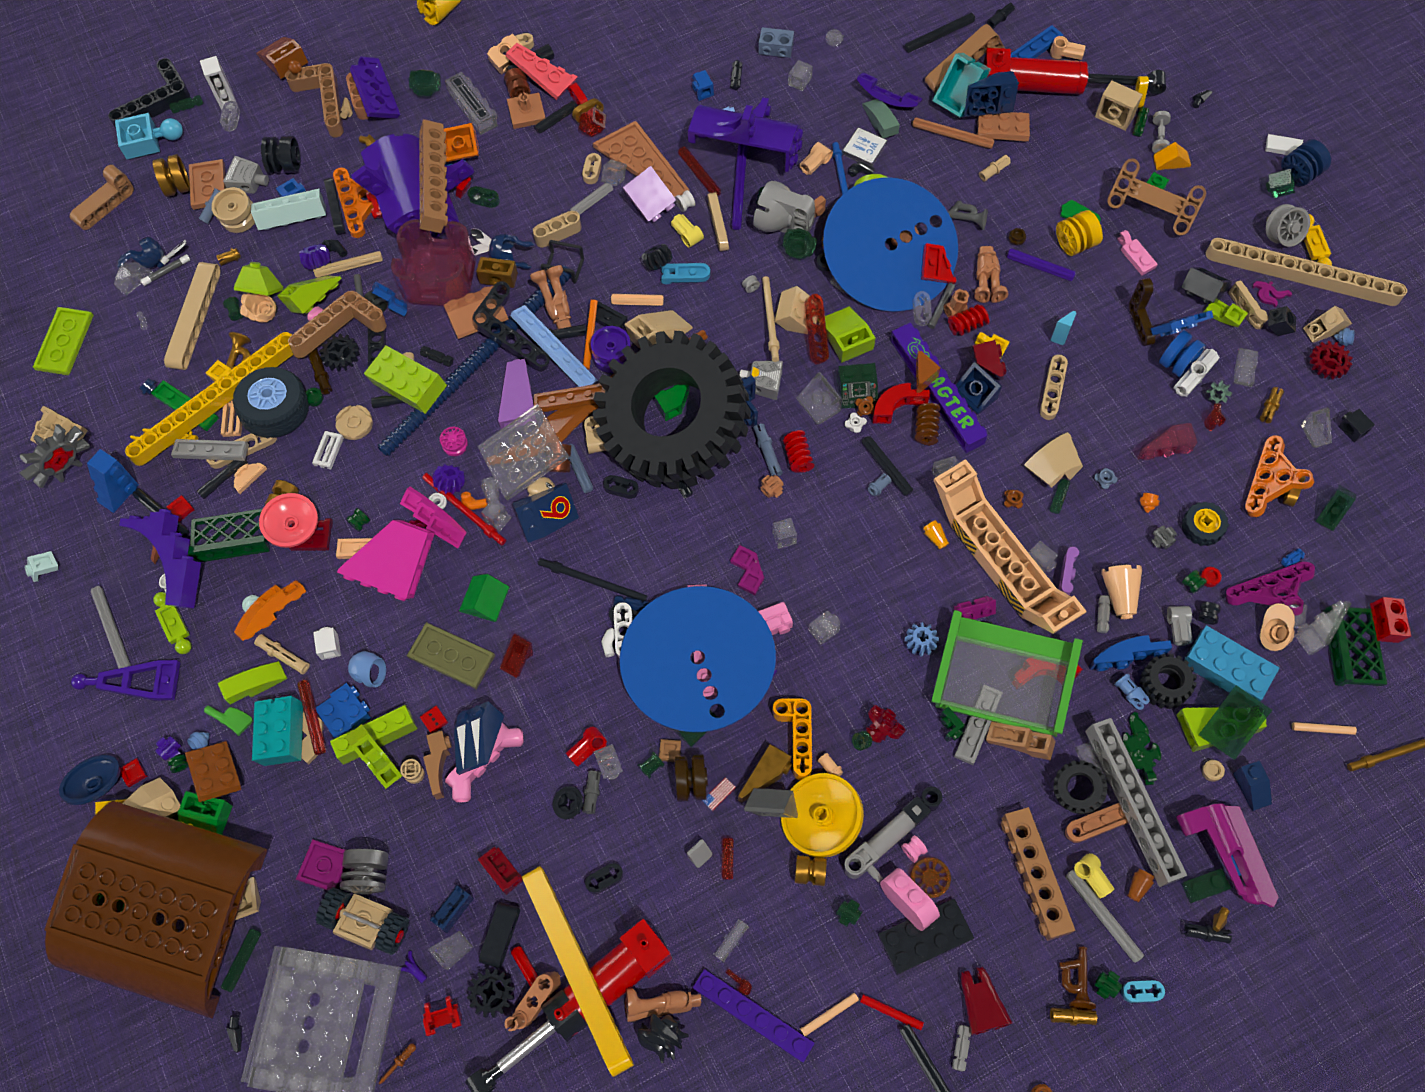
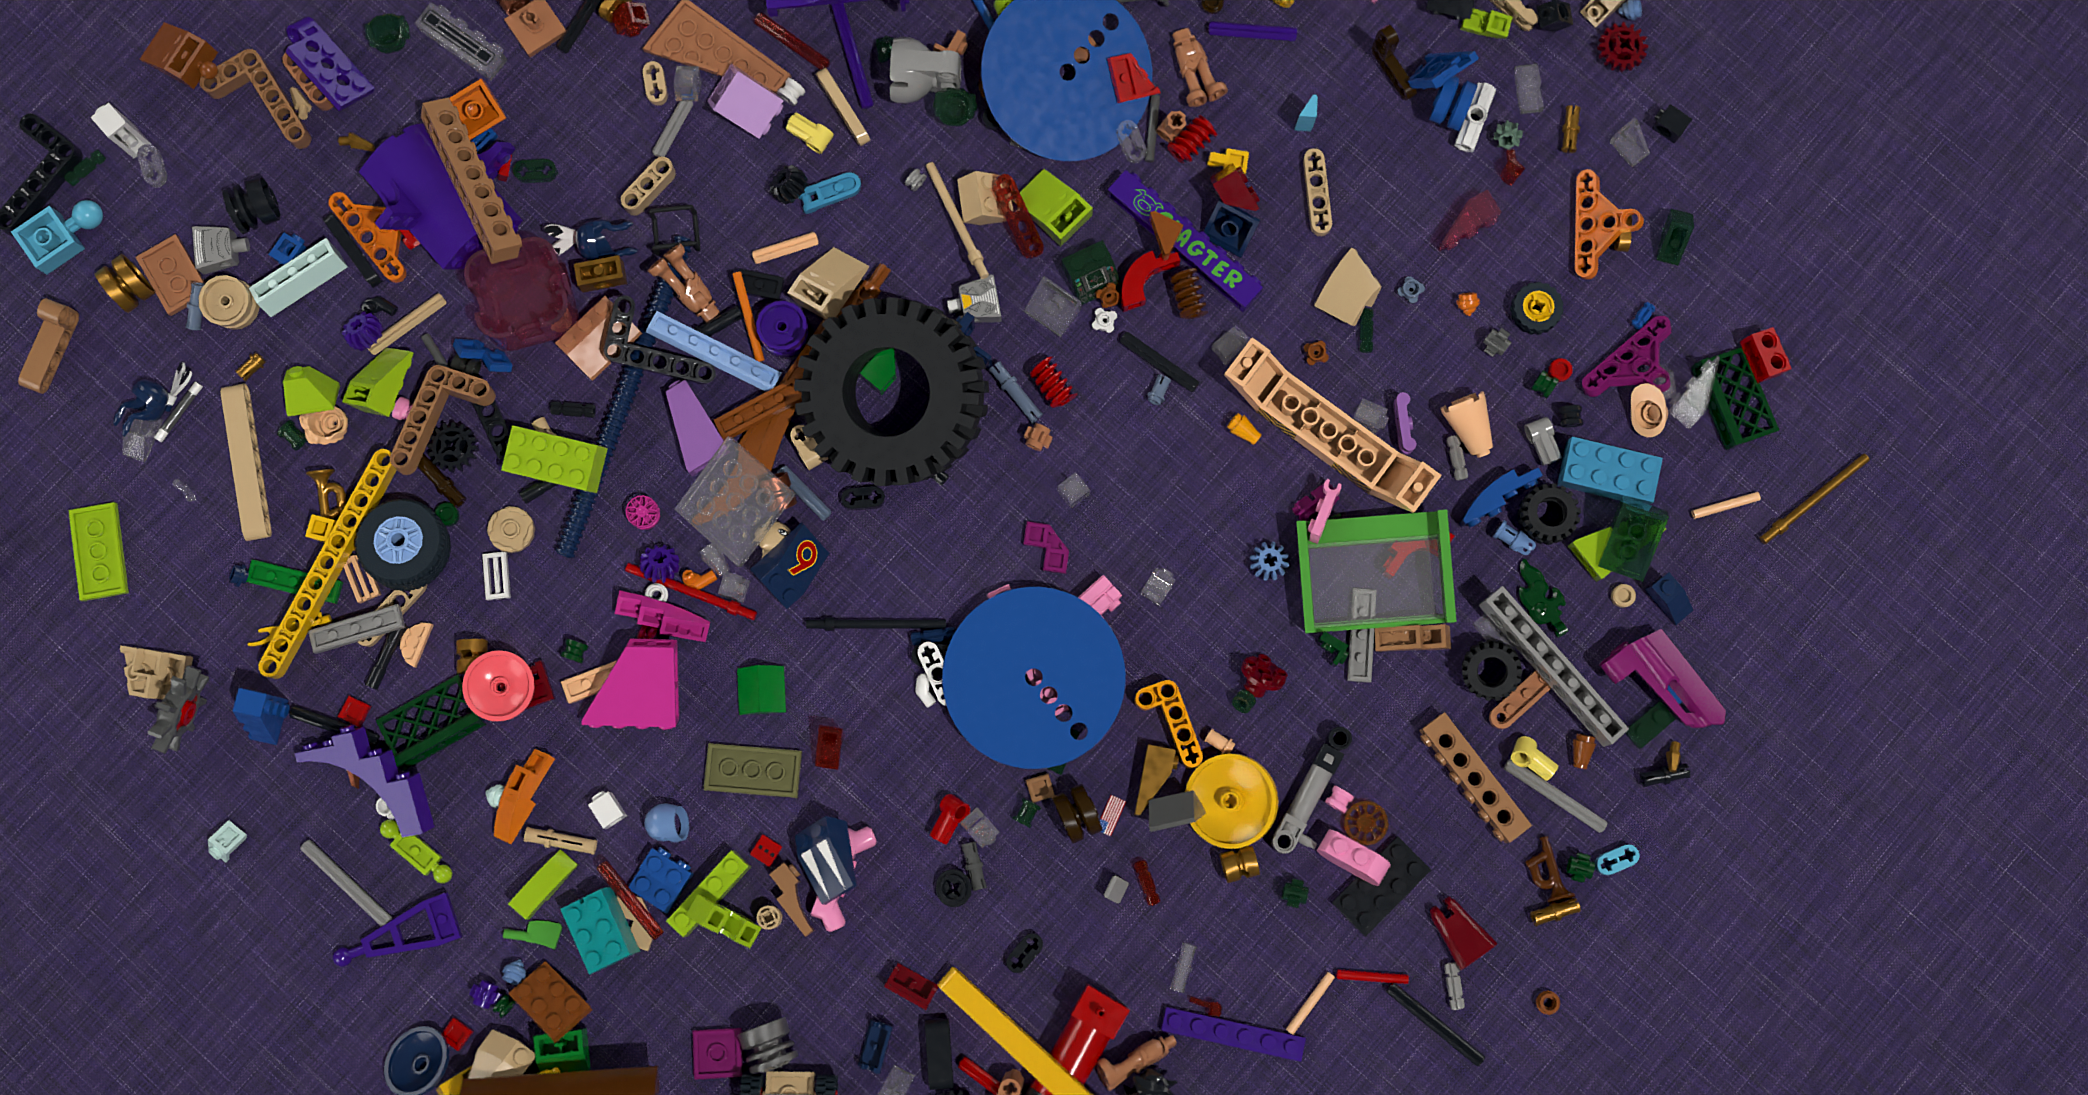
camera: 25 degrees left, 15 degrees up
none -> bright pink plate [1307,479,1342,544]

